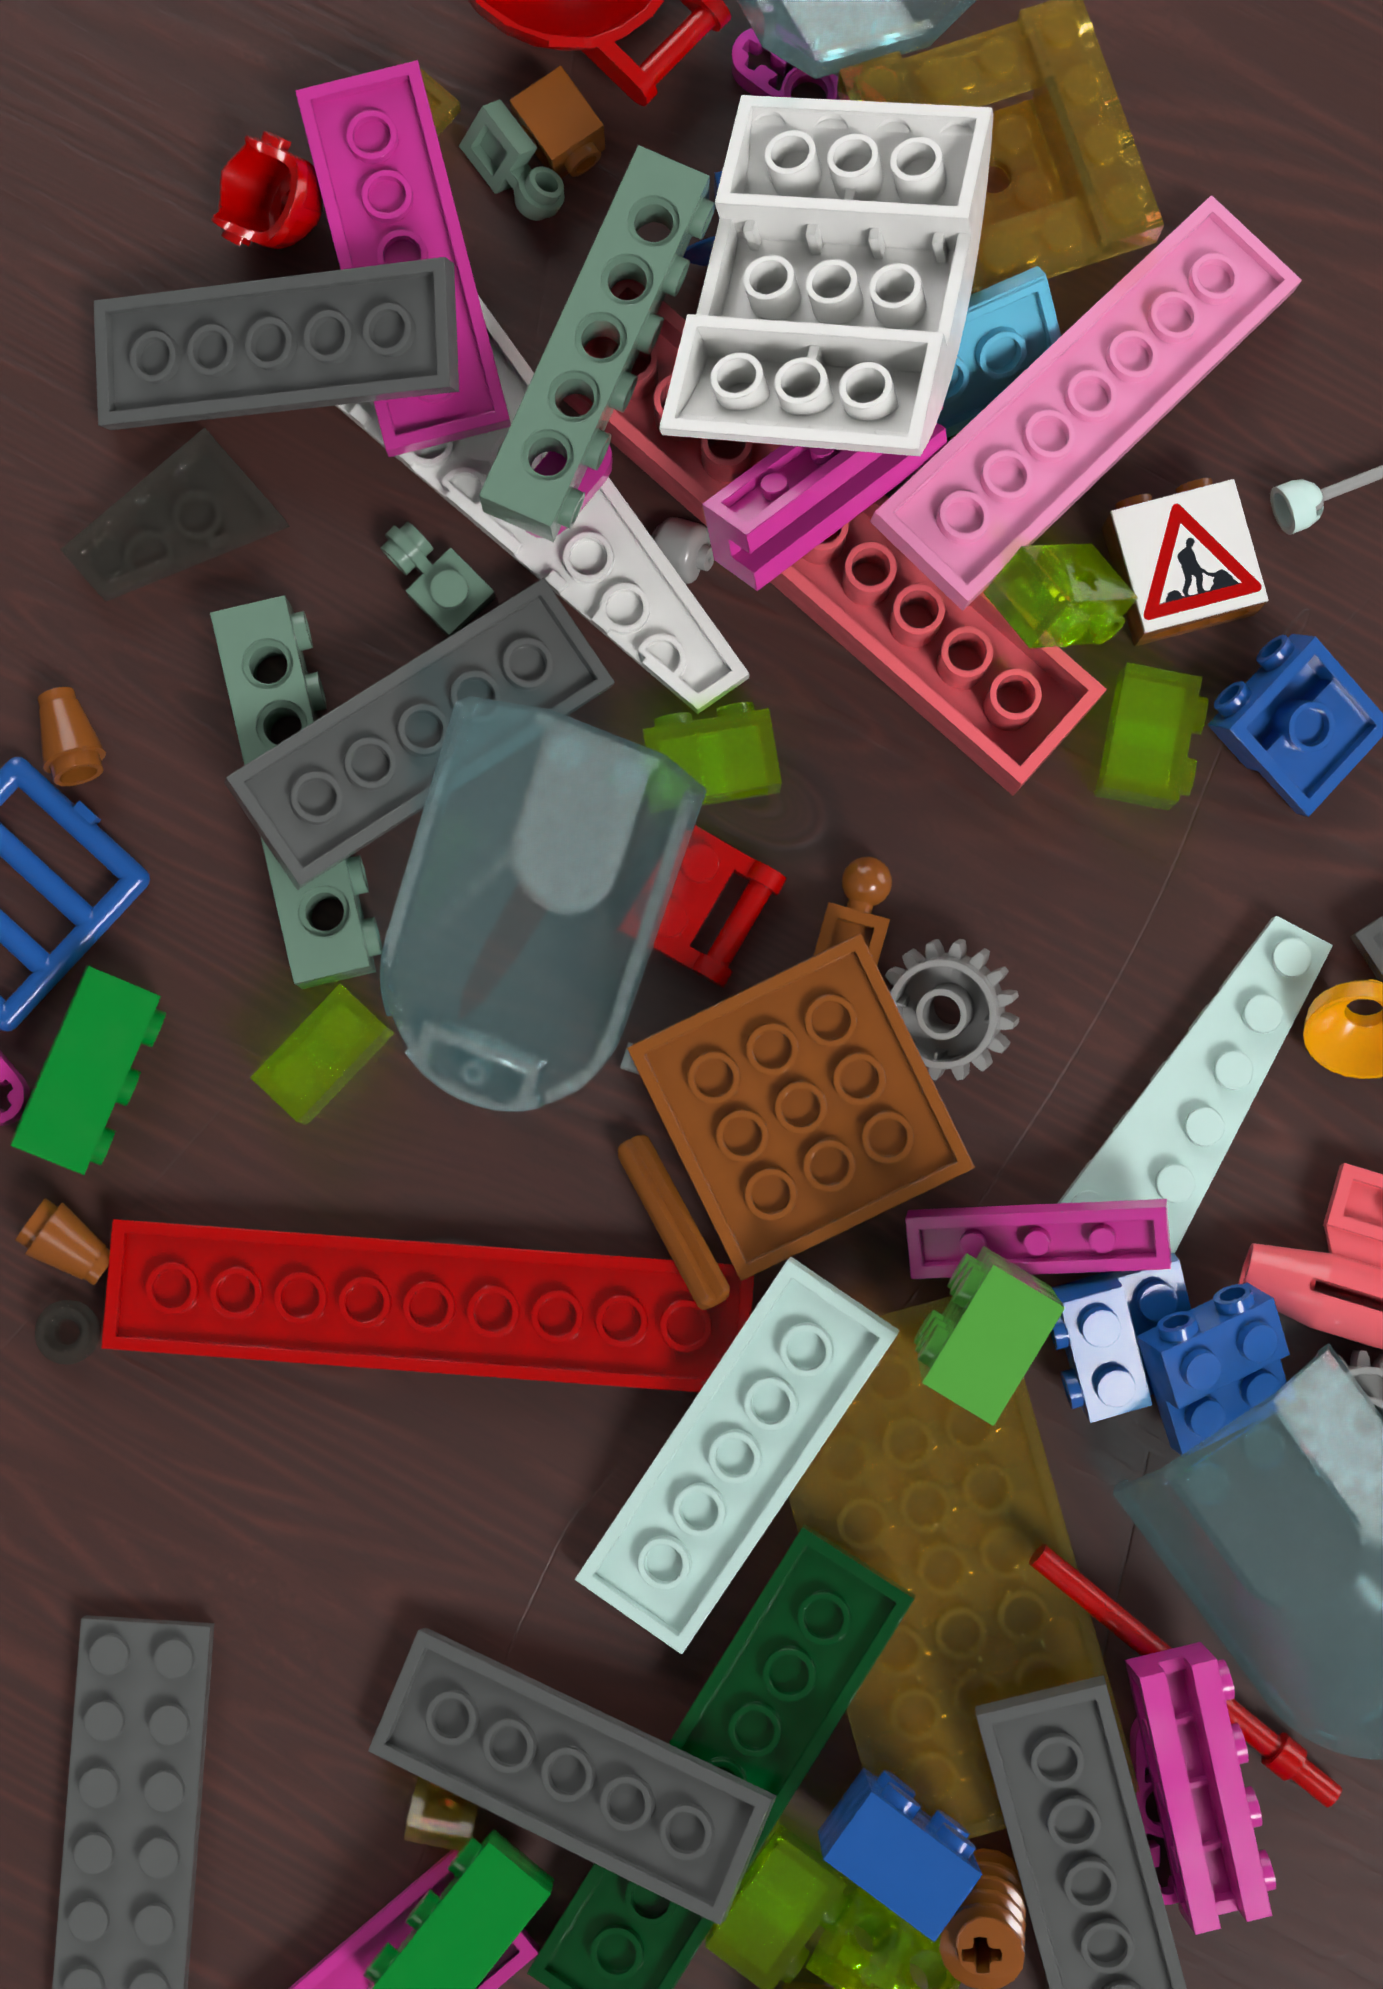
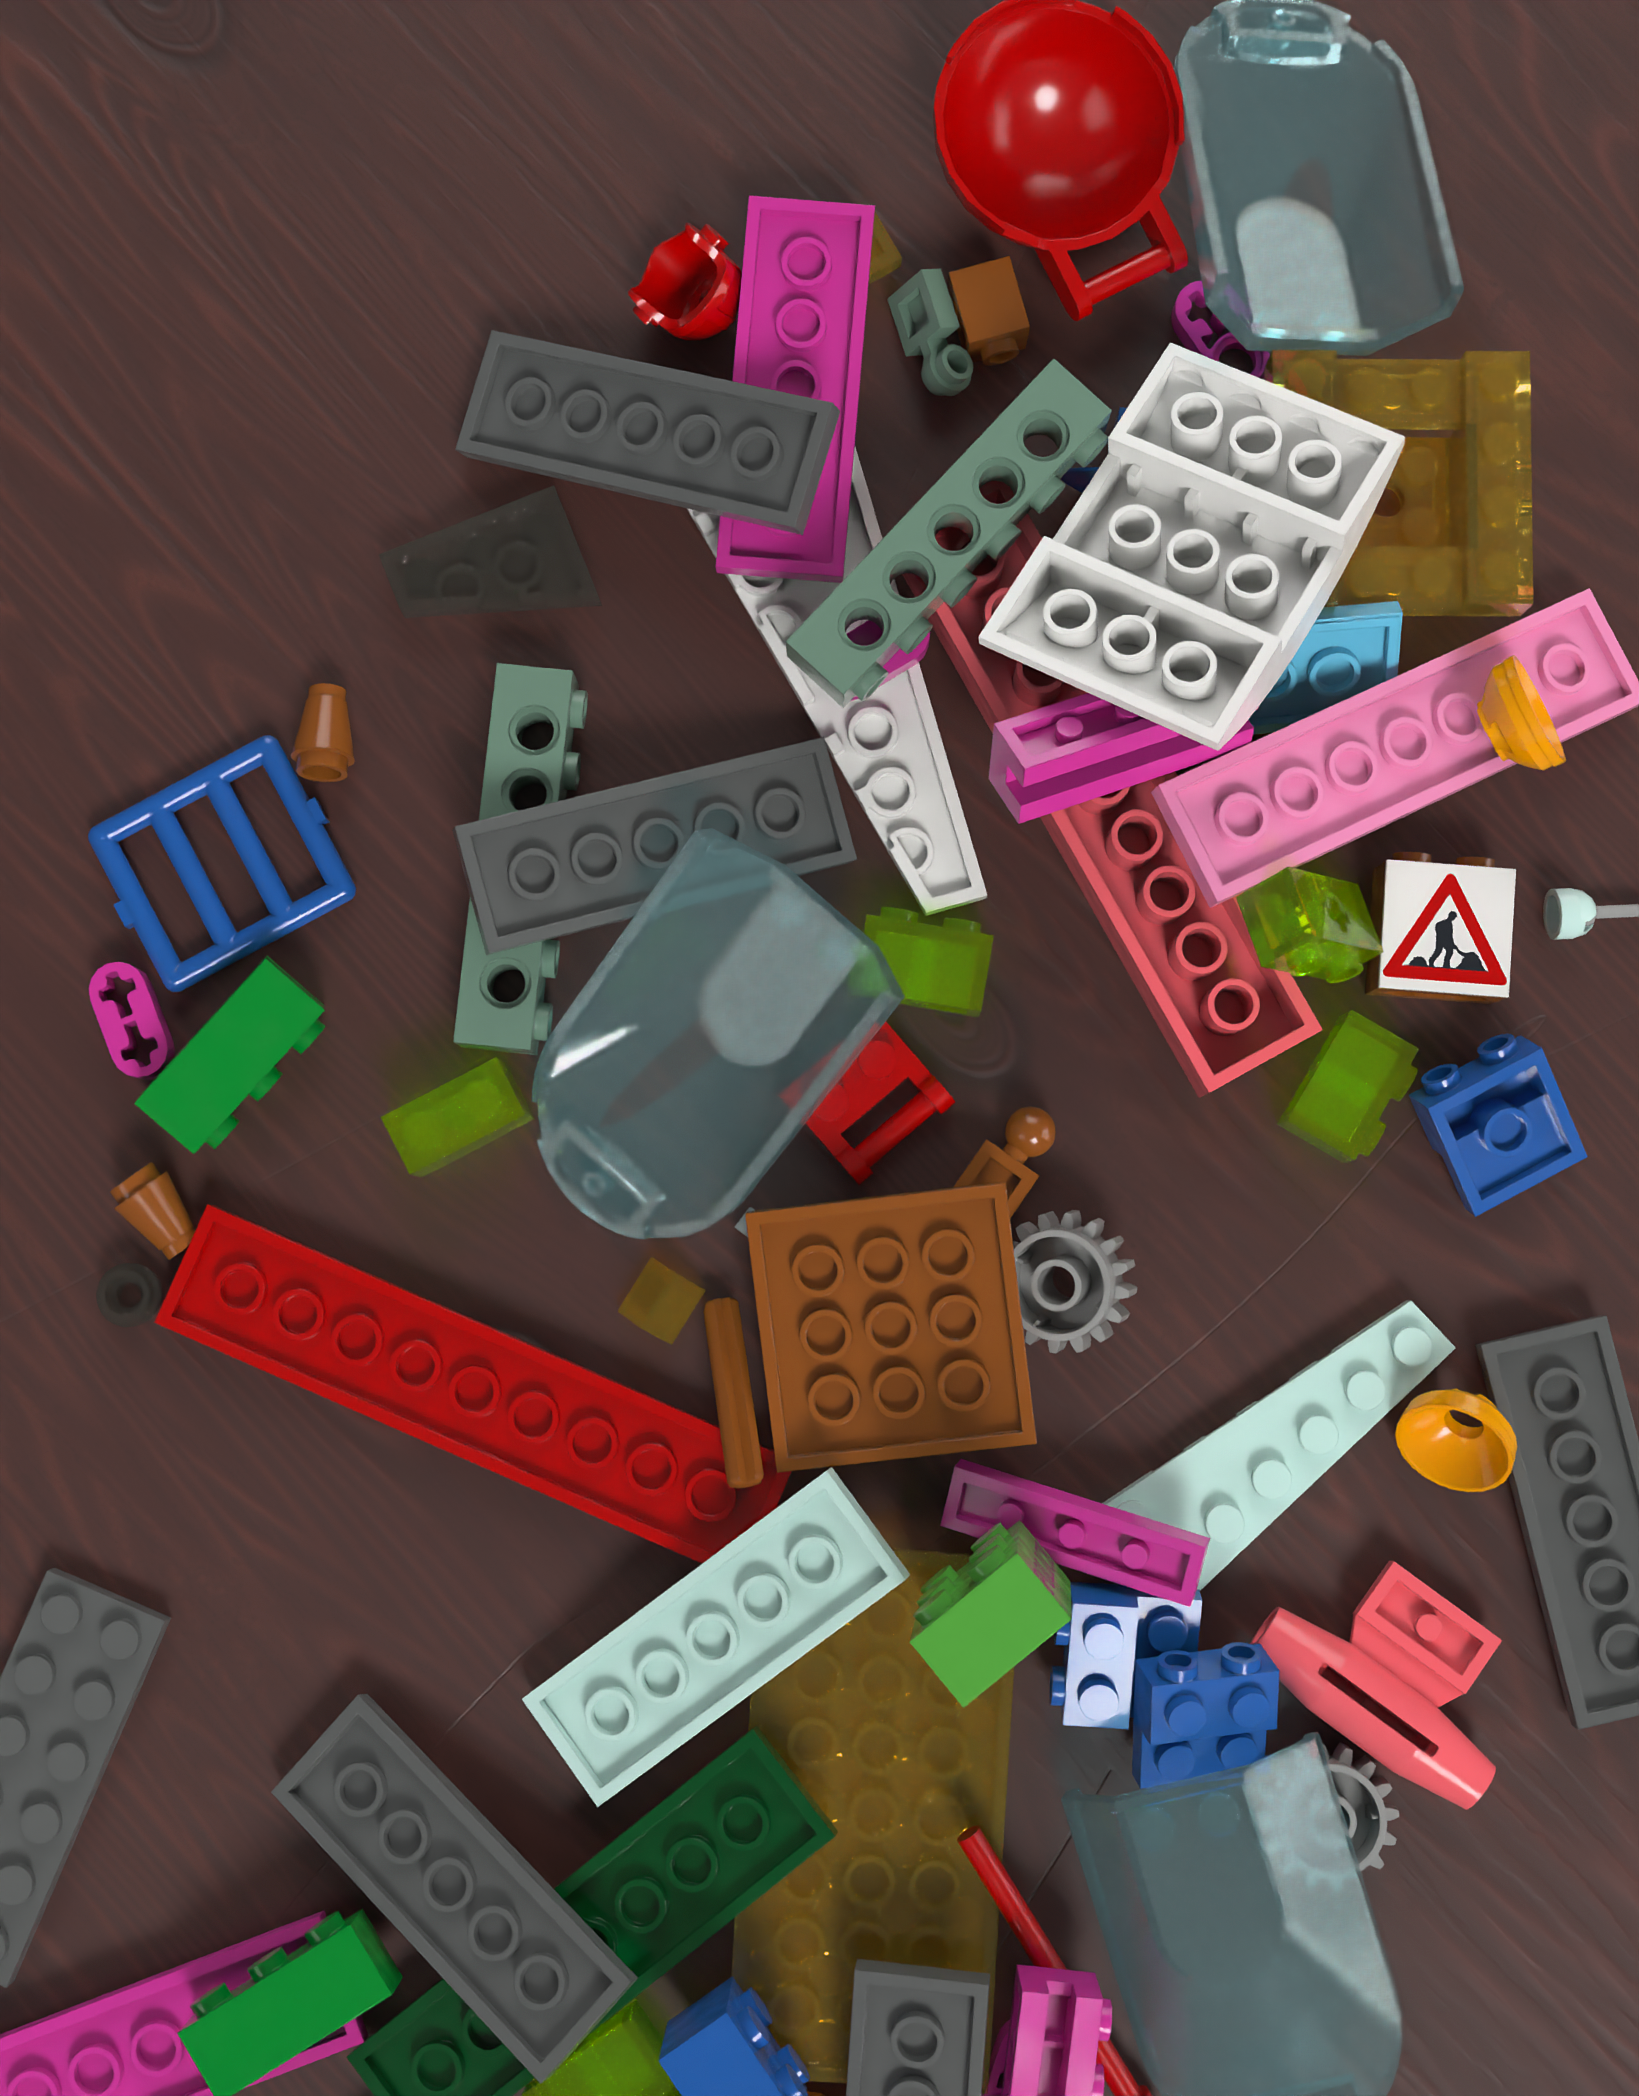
camera: 25 degrees right, 0 degrees up
sand green plate [380,522,496,637] -> none
clear yellow plate [404,1776,479,1851] -> none
light grey piece [651,517,714,584] -> none
none -> clear yellow slope [618,1257,706,1345]
none -> light orange piece [1477,655,1566,771]

